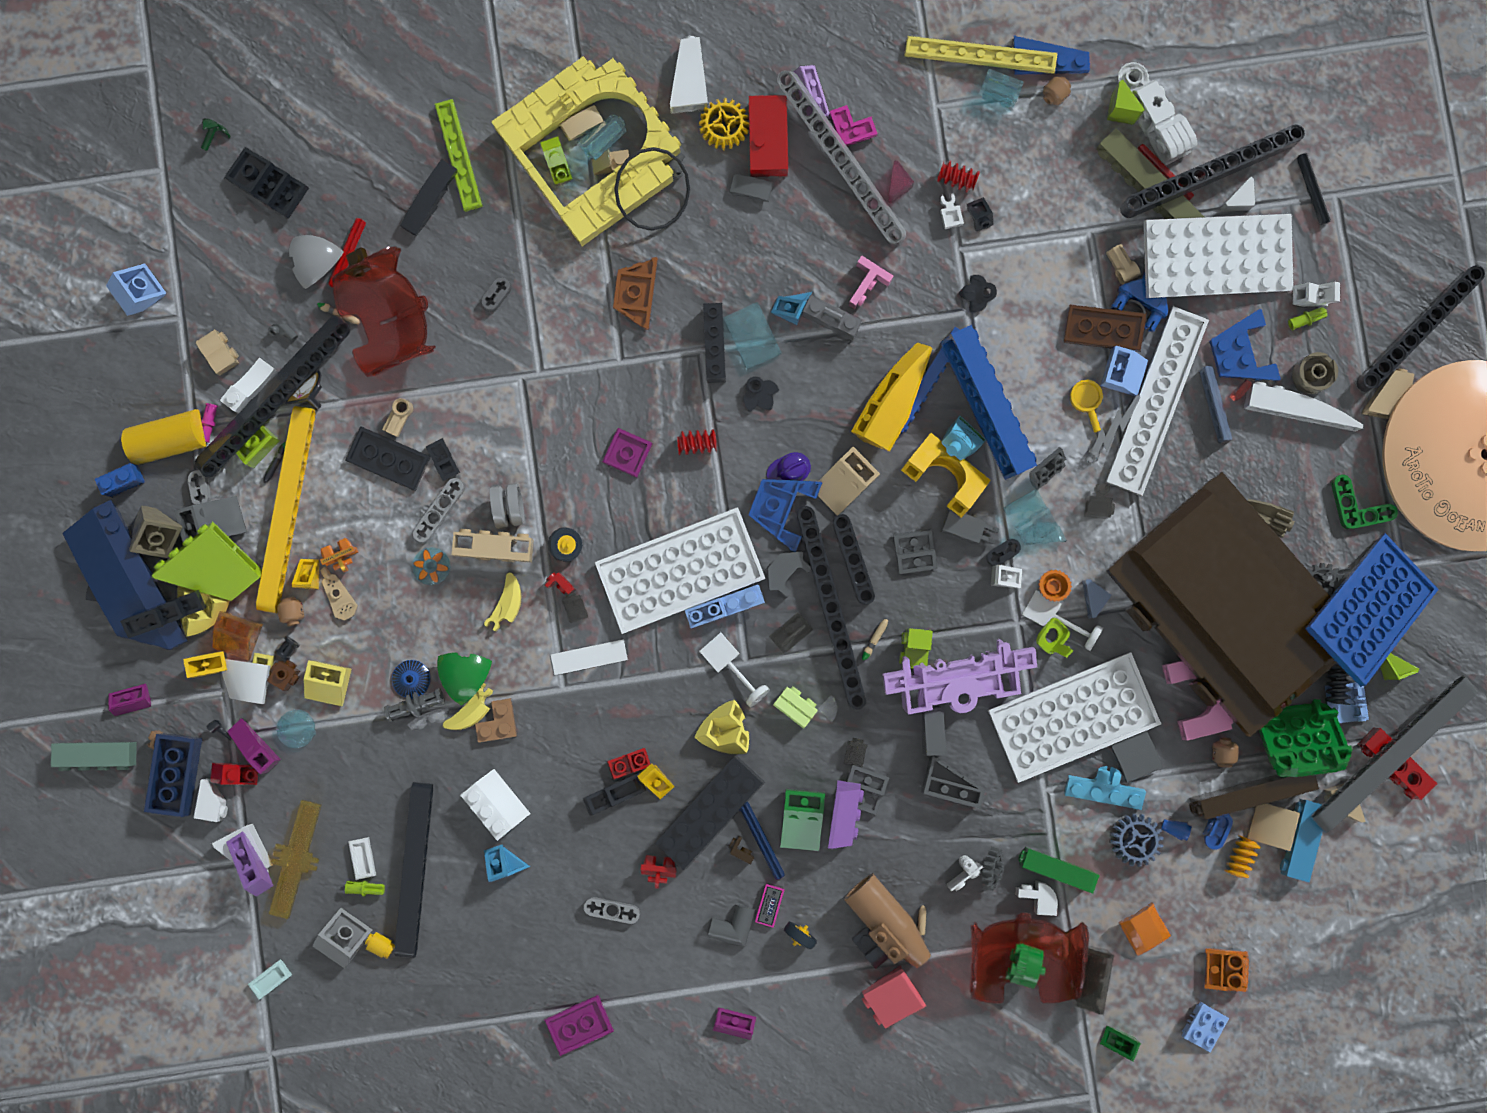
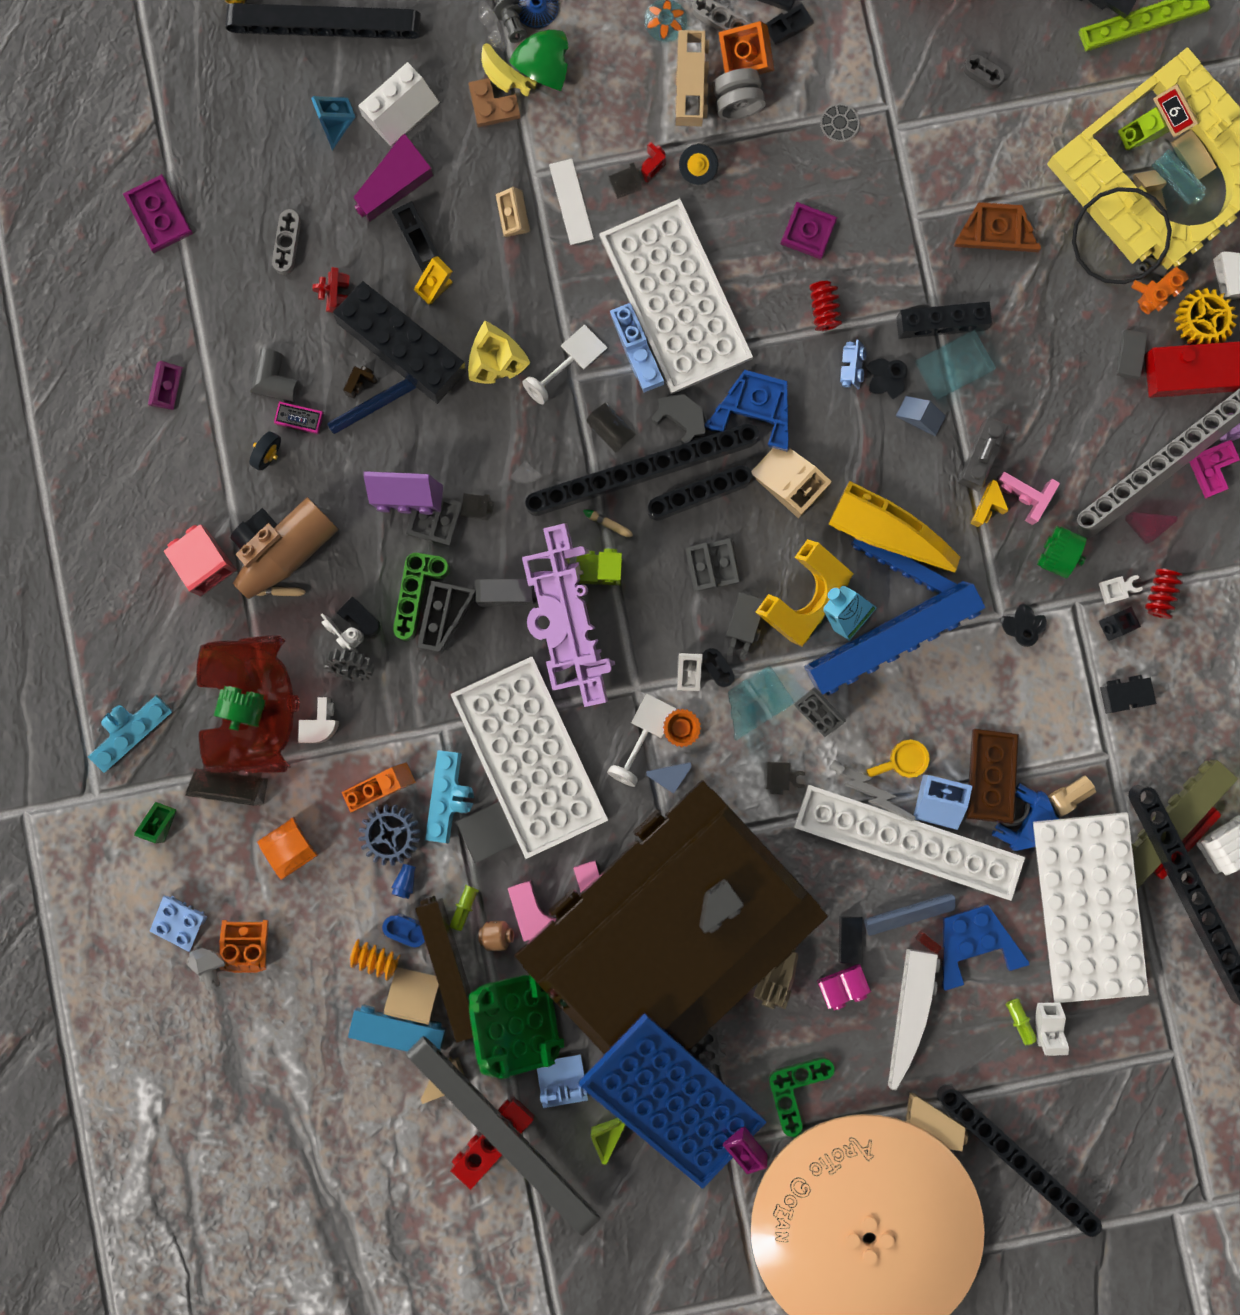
camera: 85 degrees right, 0 degrees up
light yellow piece [484,572,521,631] -> none
red slope [607,748,651,780] -> none
dark purple piece [767,452,811,481] -> none
dark azure slope [771,292,813,325] -> none
yellowish green brick [773,686,818,729] -> none
slope [780,789,825,851] -> none
green slope [1018,847,1100,894] -> none
lime piece [1036,618,1073,658] -> none
white slope [1220,177,1255,211] -> none
dark tan brick [1292,352,1338,394] -> none
black axle [1297,153,1331,225] -> none
black piece [1325,665,1352,705] -> none
none -> medium azure plate [88,694,173,773]
none -> light grey connector [187,947,225,990]
none -> black leg [337,597,381,636]
none -> orange slope [342,762,416,813]
none -> magenta slope [354,134,433,222]
none -> bright green beam [394,553,450,641]
none -> lime axle [450,885,479,931]
none -> tan slope [496,187,530,237]
none -> dark grey slope [700,879,744,933]
none -> orange brick [718,21,775,74]
none -> magenta slope [723,1127,768,1174]
none -> dark pink brick [817,964,871,1010]
none -> sticker [820,103,860,142]
none -> black slope [838,916,862,964]
none -> light blue hinge [840,340,866,389]
none -> sand blue slope [896,396,945,436]
none -> yellow slope [970,480,1008,527]
none -> green piece [1037,526,1087,579]
none -> black brick [1100,675,1157,714]
none -> orange brick [1131,266,1189,314]
none -> slope [1153,84,1199,138]

